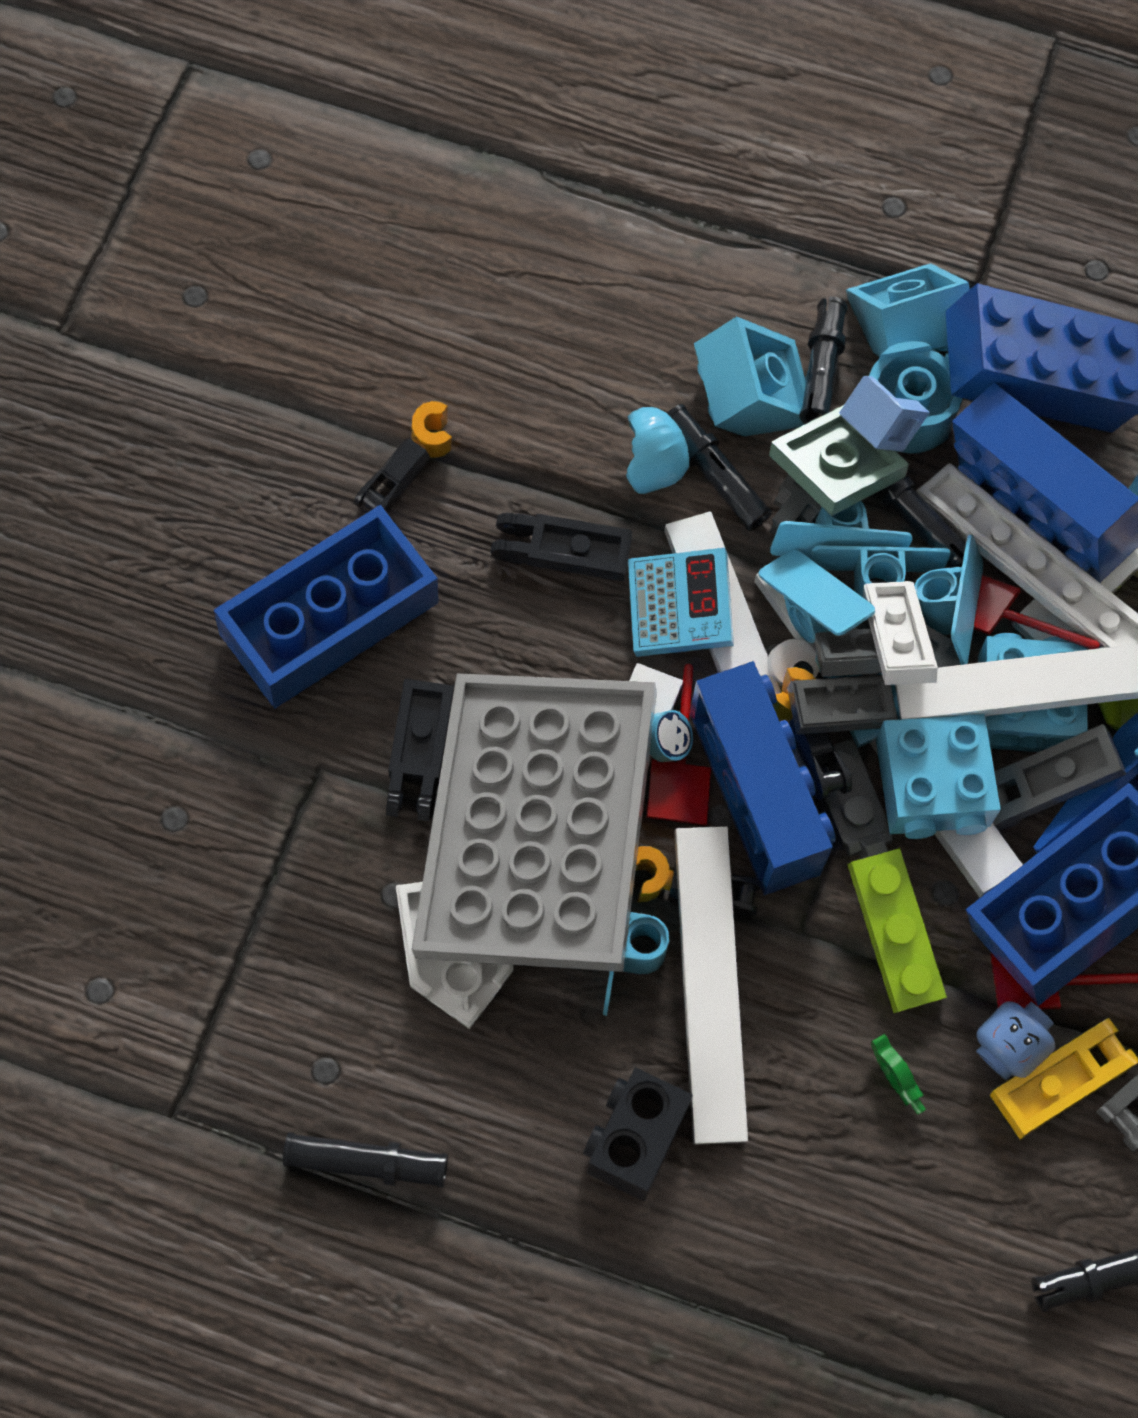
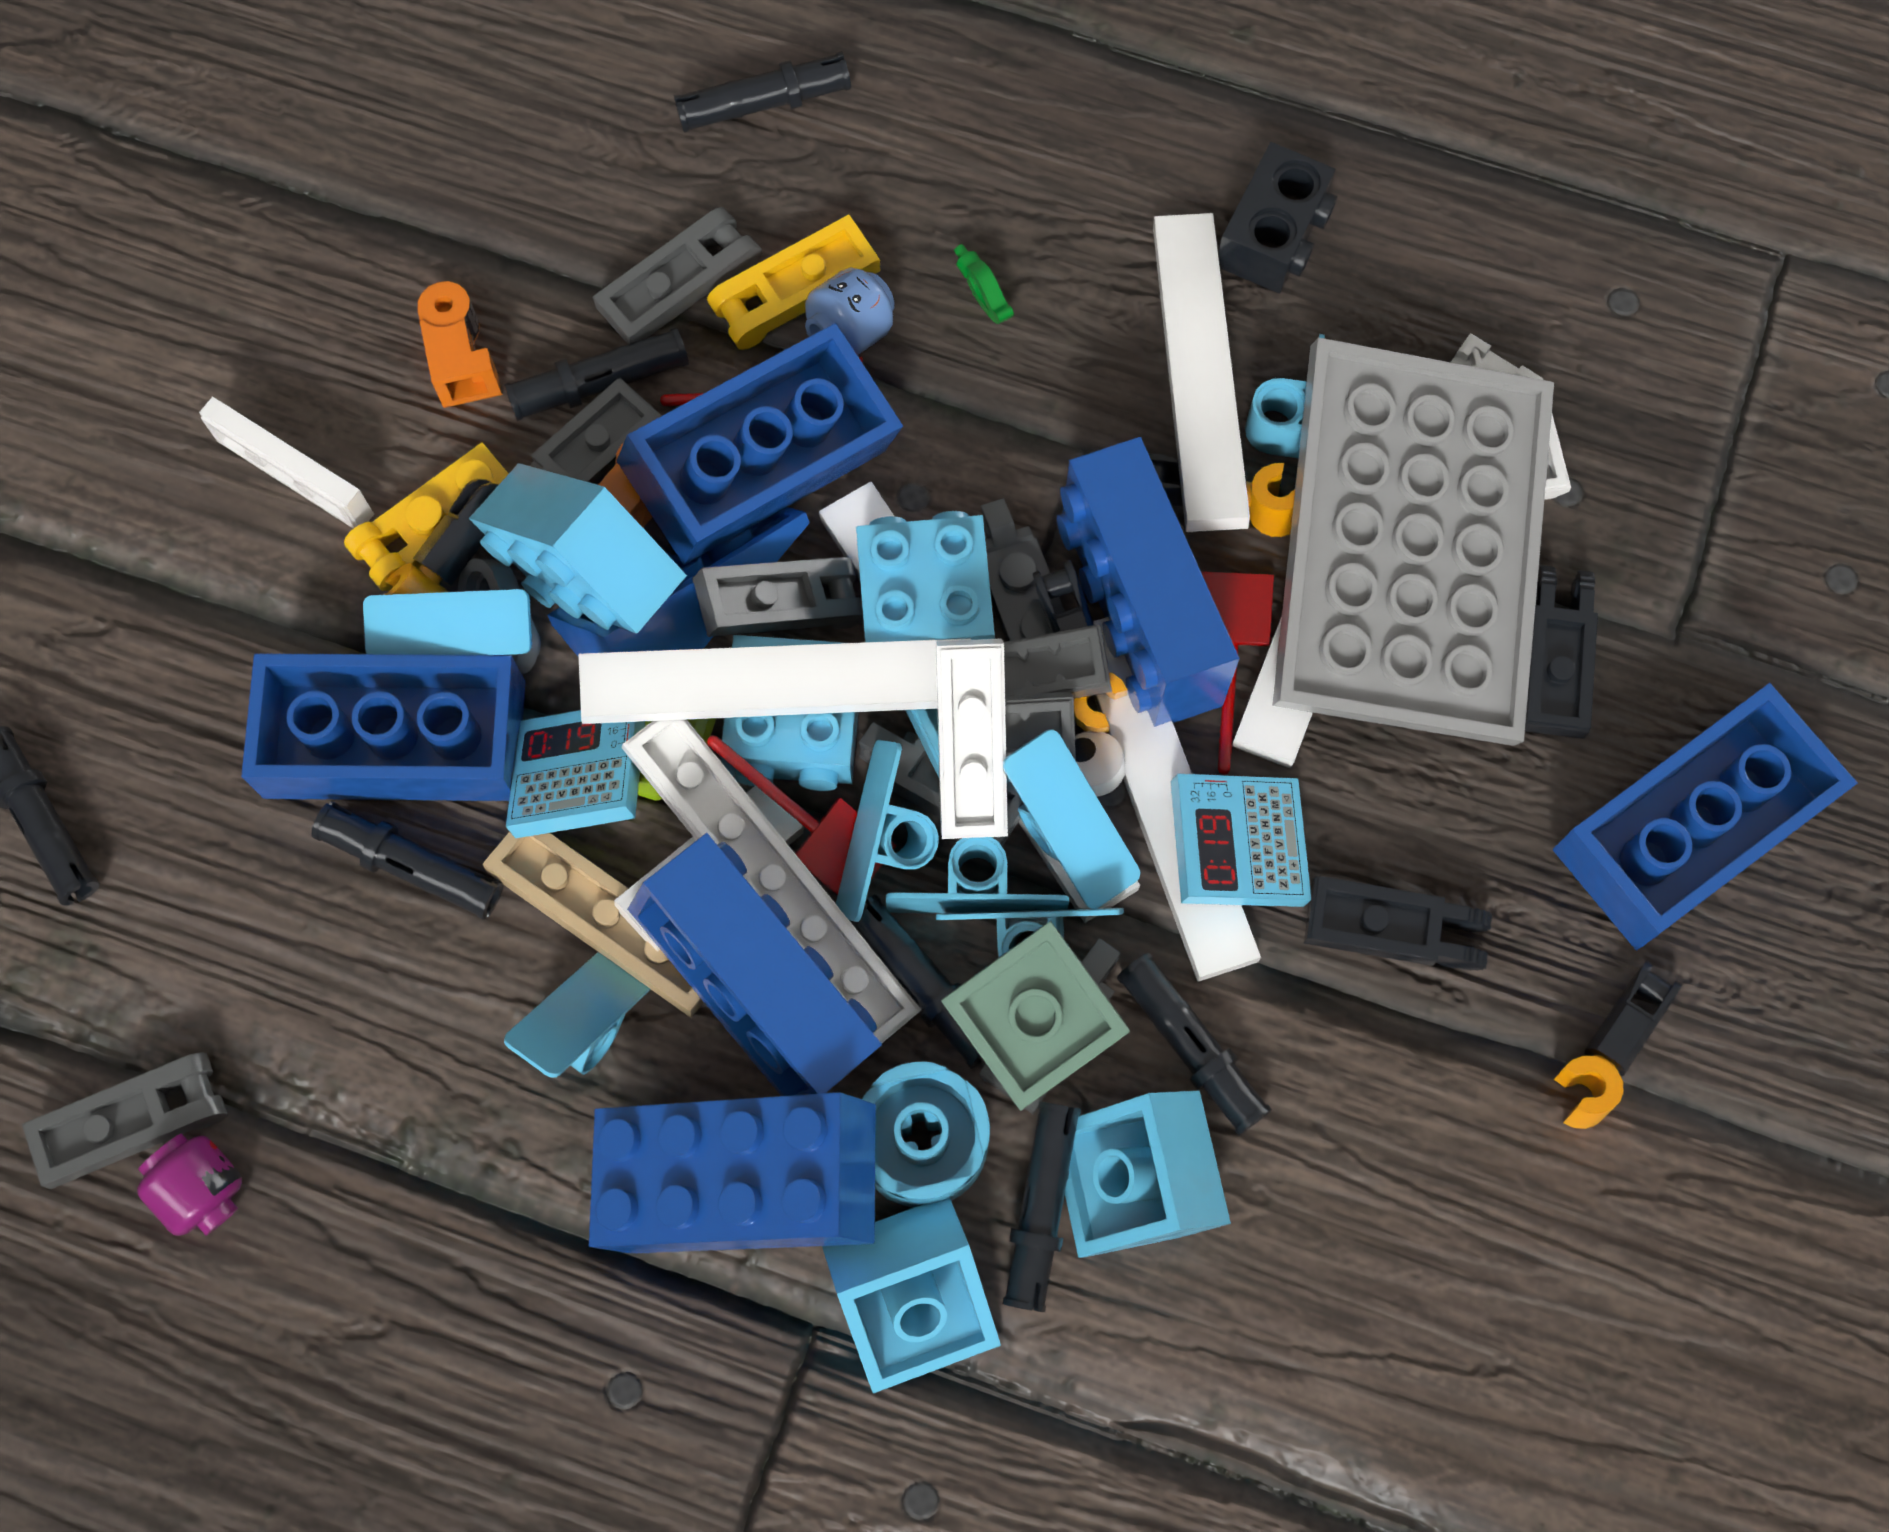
camera: 175 degrees left, 5 degrees up
black pin [283,1132,448,1188] -> none
medium azure hair [626,407,689,494] -> none
tile [650,710,693,762] -> none
light blue panel [839,375,930,452] -> none
lime plate [847,848,947,1013] -> none

